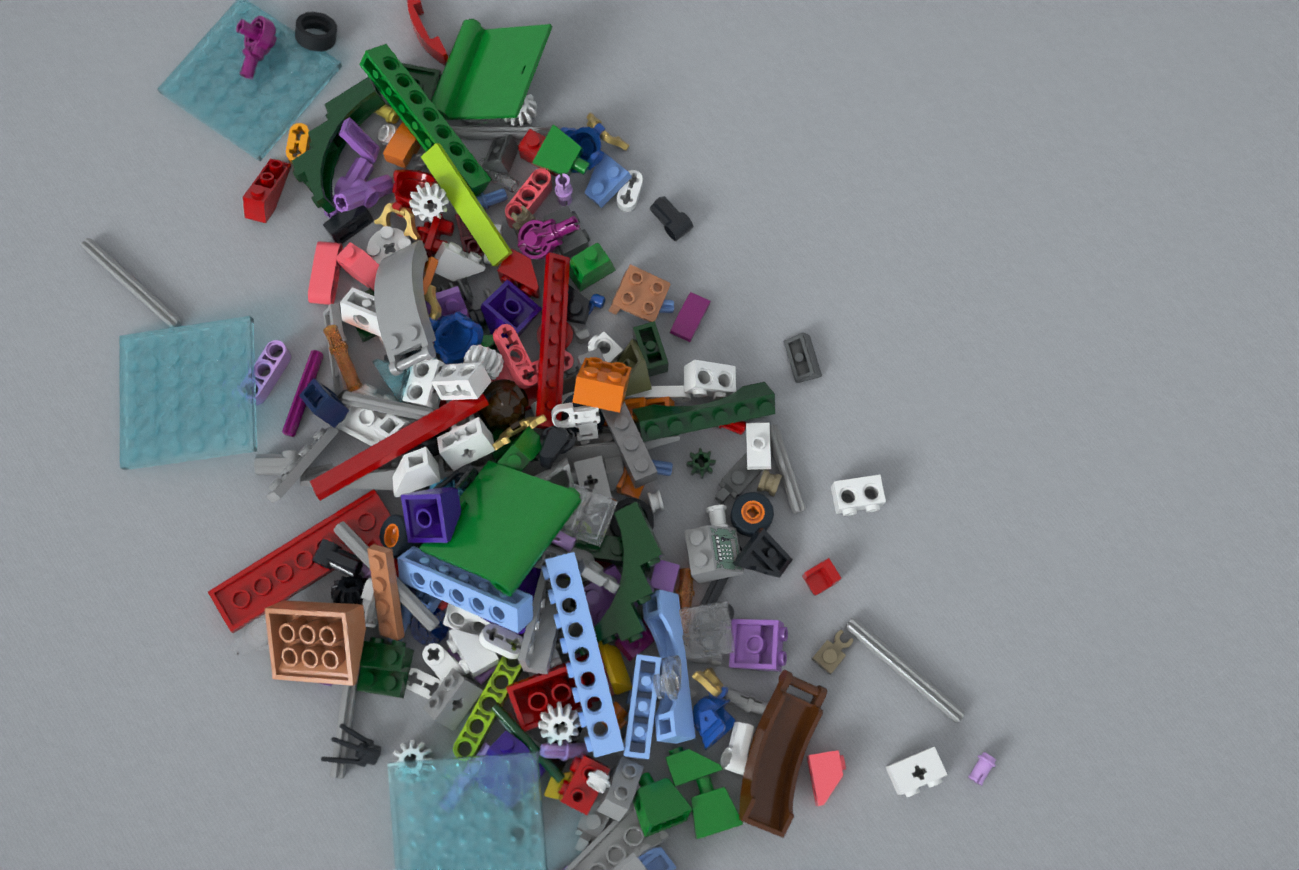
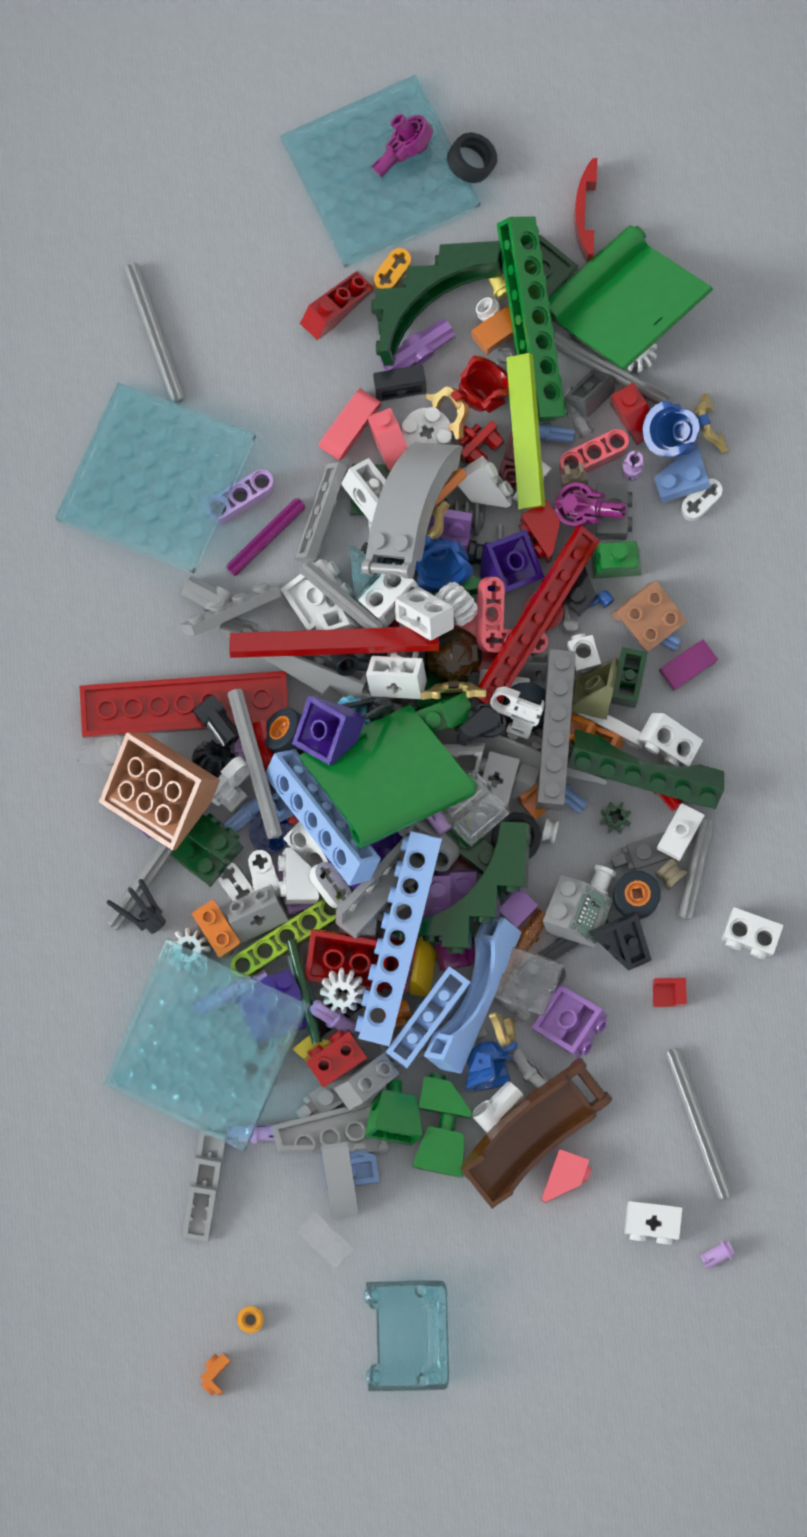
camera: 30 degrees right, 5 degrees up
dark blue brick [299,378,350,428] -> none
clear orange pin [323,325,362,392] -> none
medium lavender piece [333,175,394,213] -> none
medium lavender plate [339,117,380,164] -> none
nougat plate [367,544,405,641] -> none
white slope [392,447,440,498] -> none
white gear [409,182,449,222] -> none
green torso [532,125,590,176] -> none
orange slope [572,357,632,413] -> none
light grey plate [578,558,620,594] -> none
white plate [586,770,610,793] -> none
black piece [650,196,694,241] -> none
clear piece [653,655,681,701] -> none
dark grey slope [784,332,822,383] -> none
dark tan plate [812,630,854,674] -> none
none -> orange bracket [191,900,241,958]

